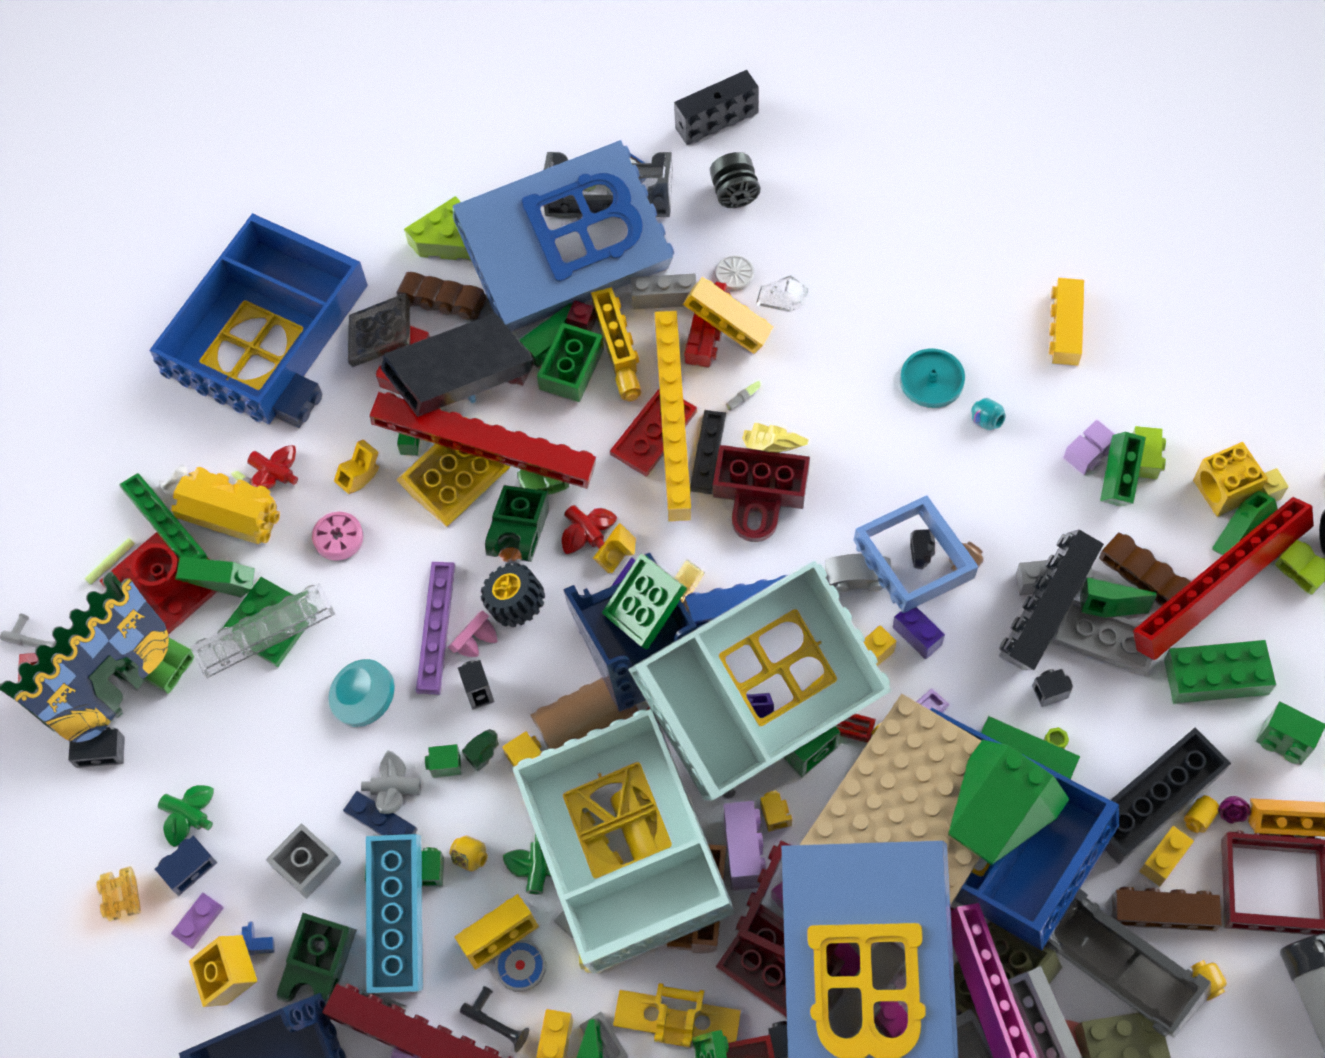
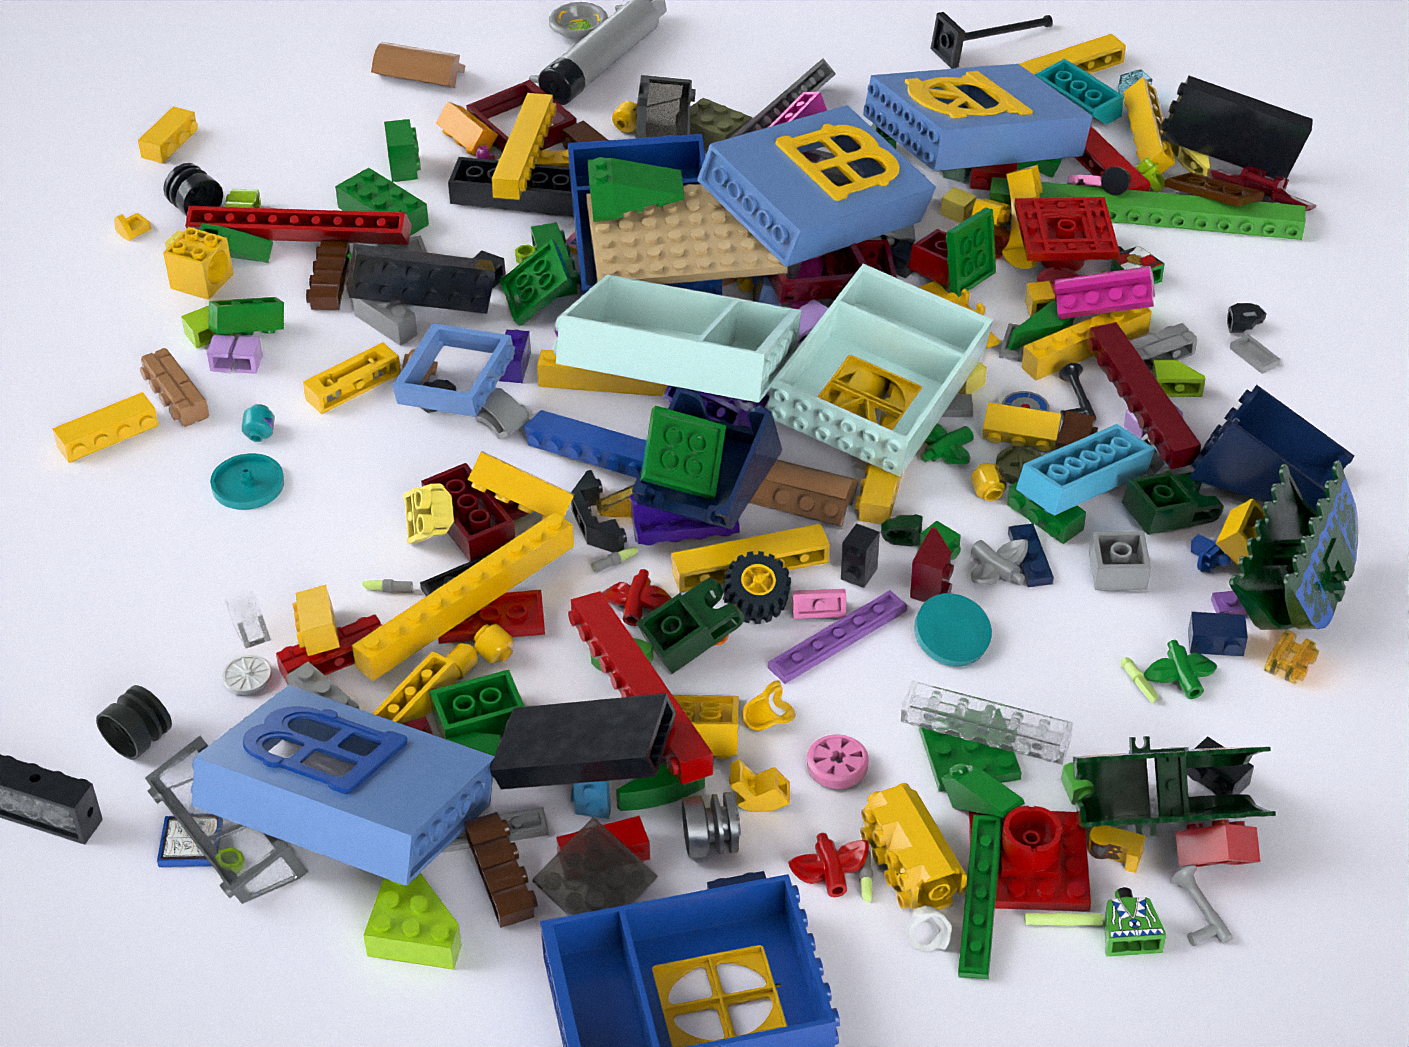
camera: 135 degrees left, 20 degrees down
yellow slope [592,523,636,573] -> none
none -> medium nougat brick [139,348,210,427]
none -> yellow brick [303,342,401,414]
none -> yellow brick [468,451,575,520]
none -> yellow head [473,624,514,664]
none -> yellow brick [492,93,556,200]
none -> green plate [500,239,573,326]
none -> black slope [571,470,627,553]
none -> light grey piece [591,547,638,573]
none -> yellow brick [671,523,830,593]
none -> flat silver wheel [681,792,741,858]
none -> yellow piece [742,680,796,731]
none -> dark red slope [910,527,954,602]
none -> olive tile [996,446,1043,484]
none -> reddish brown brick [1055,411,1098,450]
none -> bright green torso [1105,887,1166,957]
none -> yellowish green piece [1121,657,1158,703]
none -> dark green animal [1229,461,1358,630]

